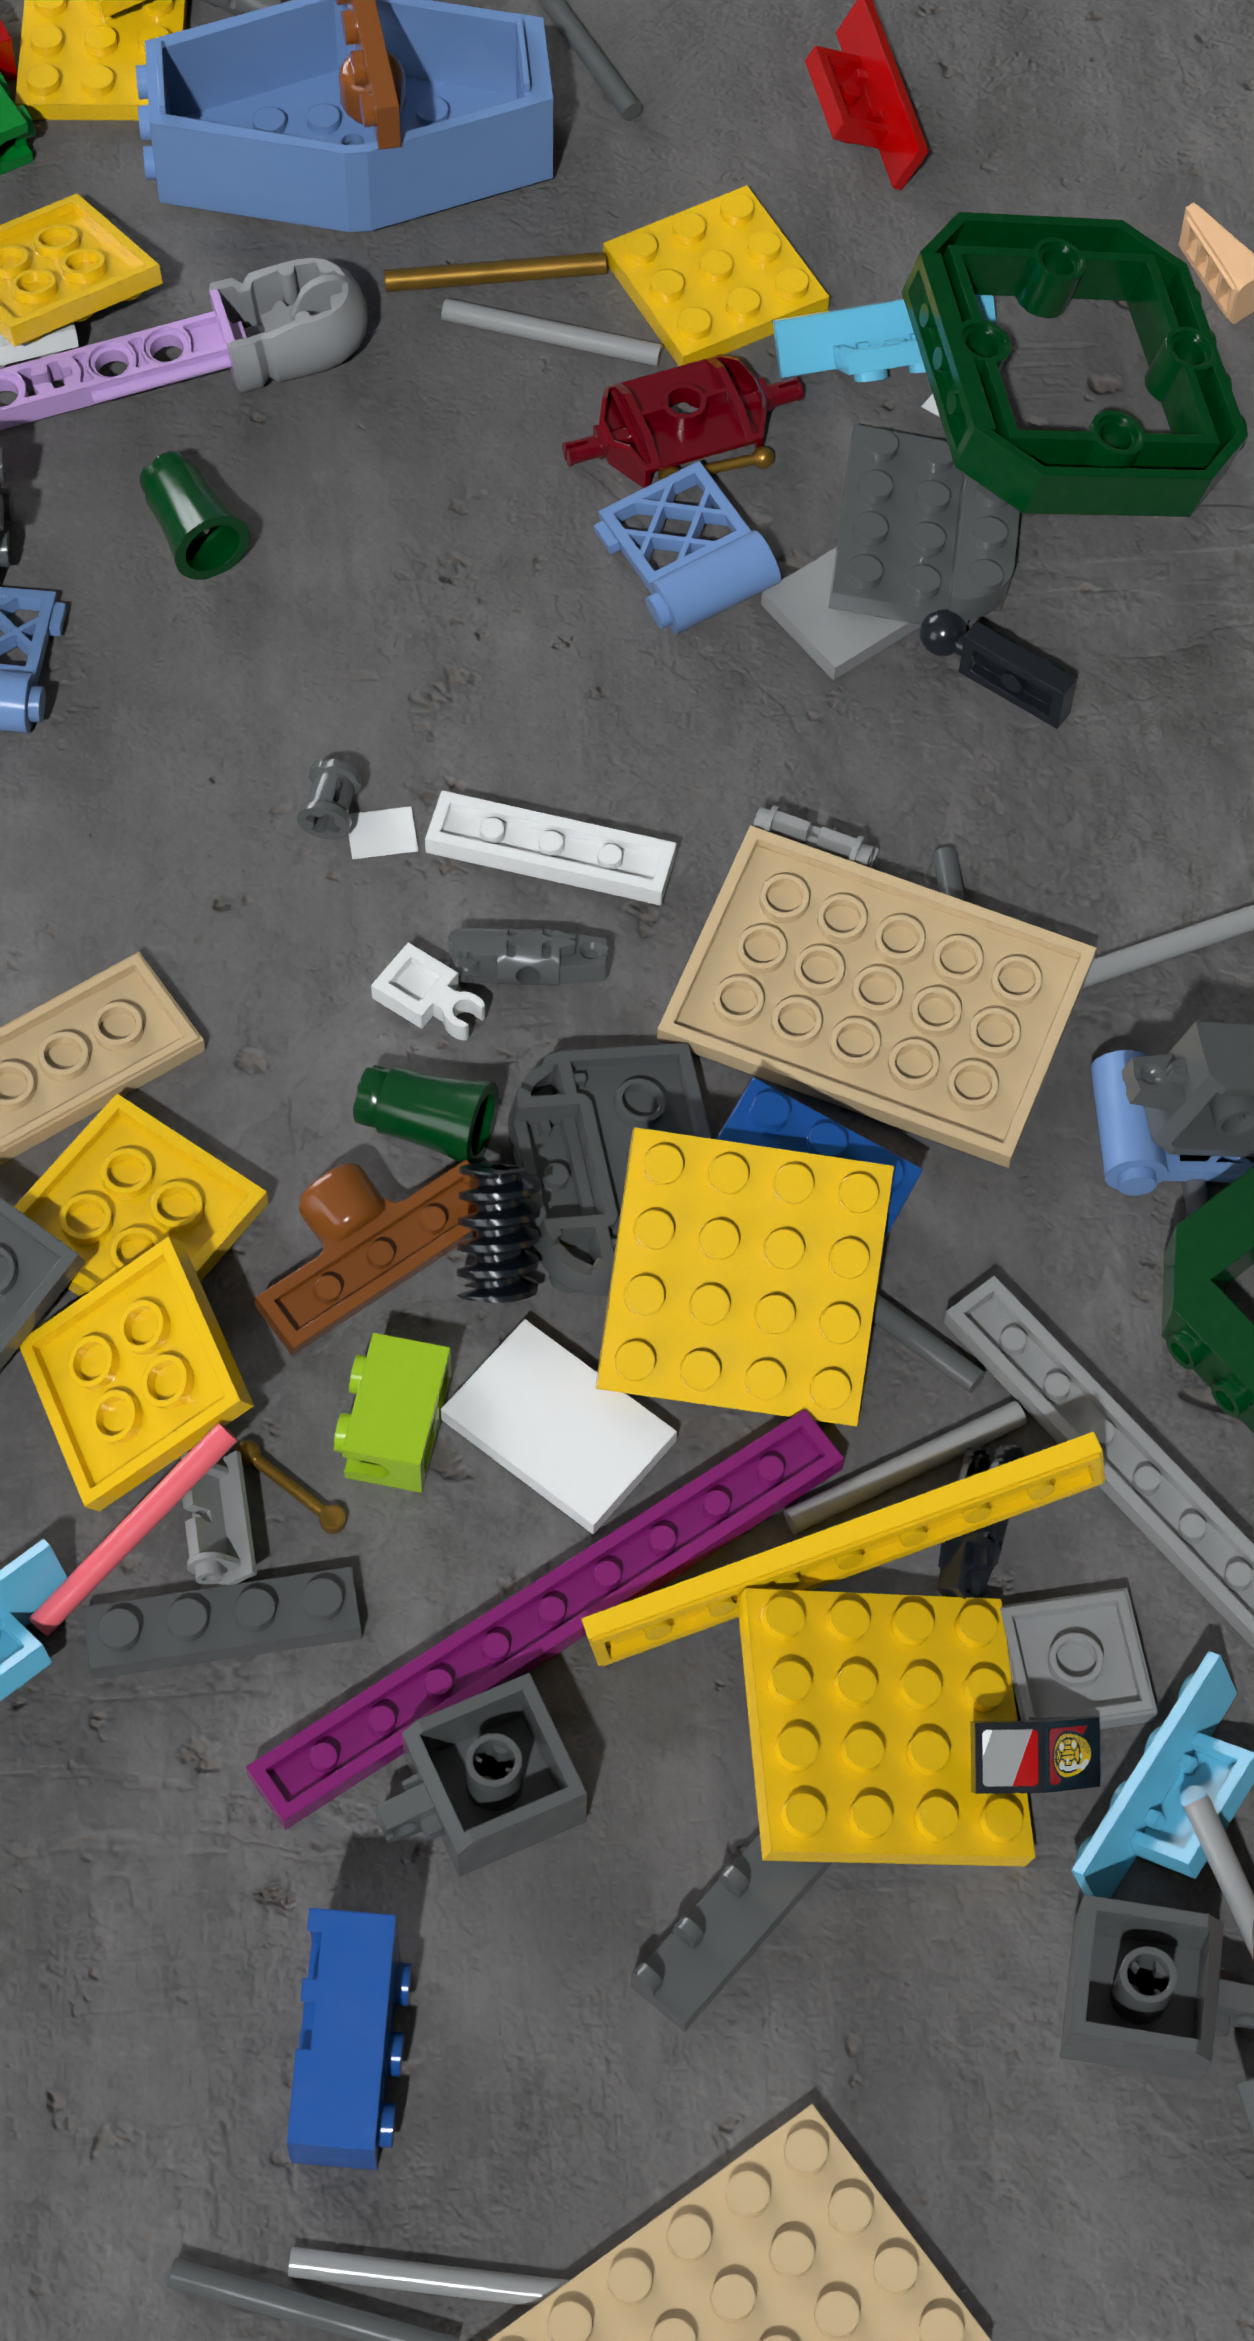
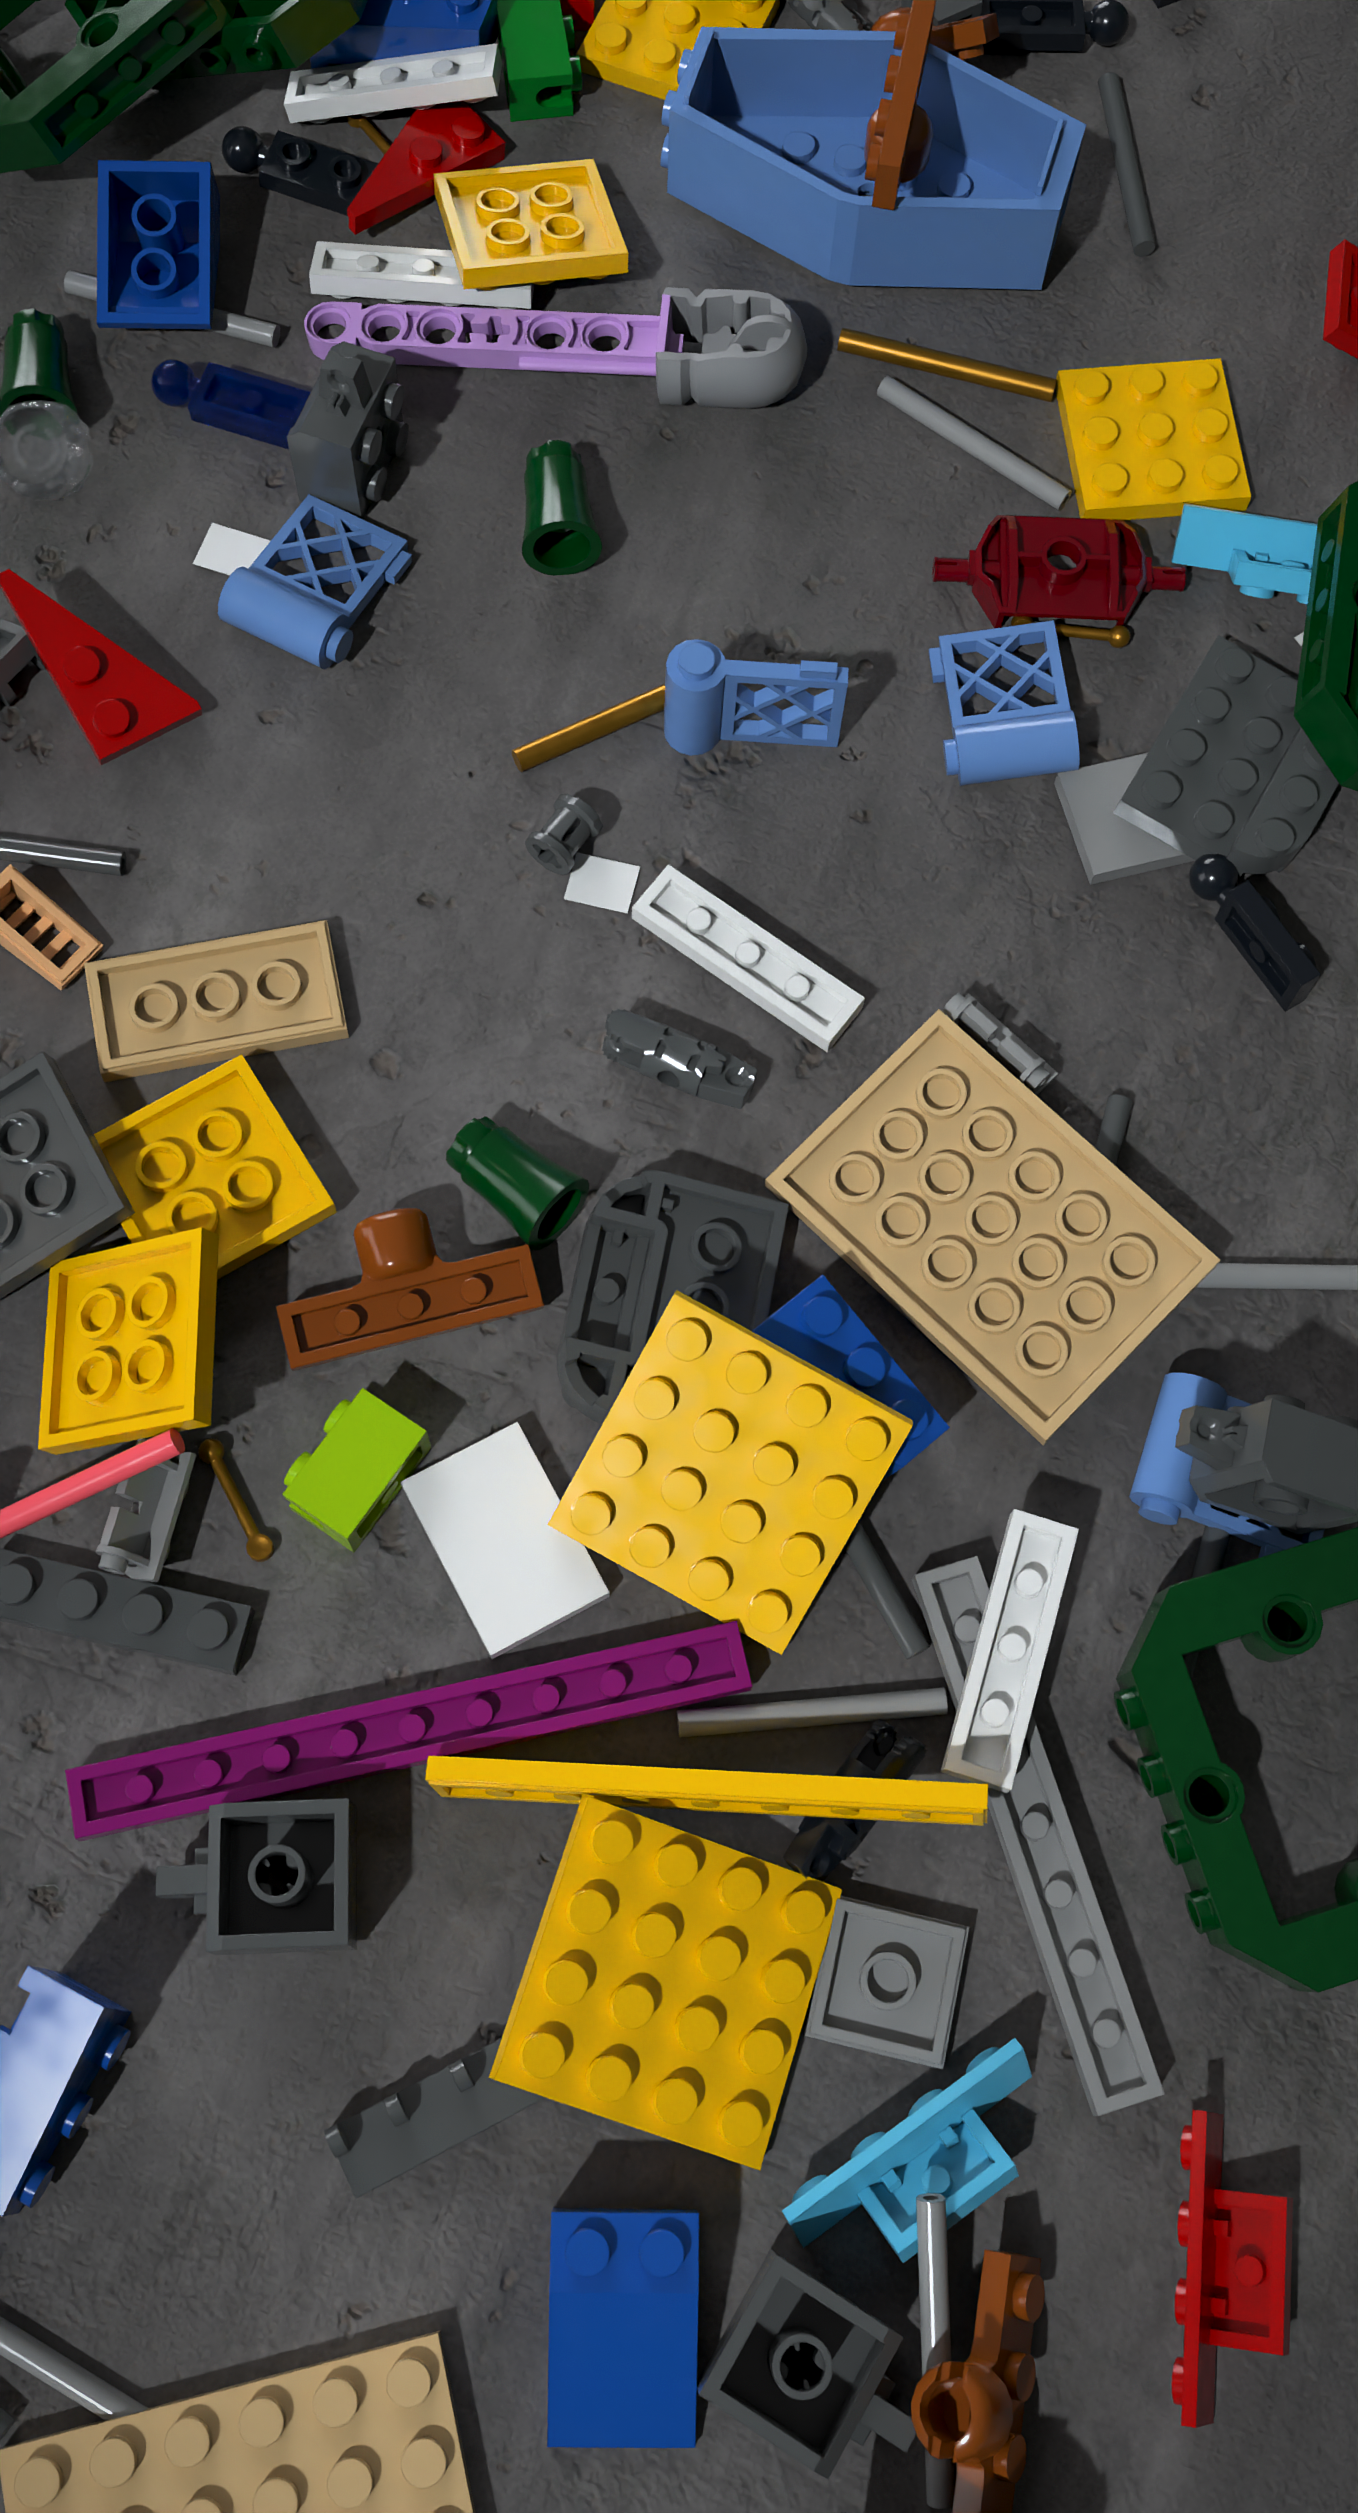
camera: 20 degrees right, 10 degrees up
white plate [371,942,485,1040] -> none
black piece [456,1163,542,1303] -> none
slope [970,1716,1100,1794] -> none
none -> pearl gold bar [511,684,665,772]
none -> blue slope [547,2208,699,2448]
none -> medium blue piece [664,639,849,756]
none -> white plate [940,1509,1079,1793]

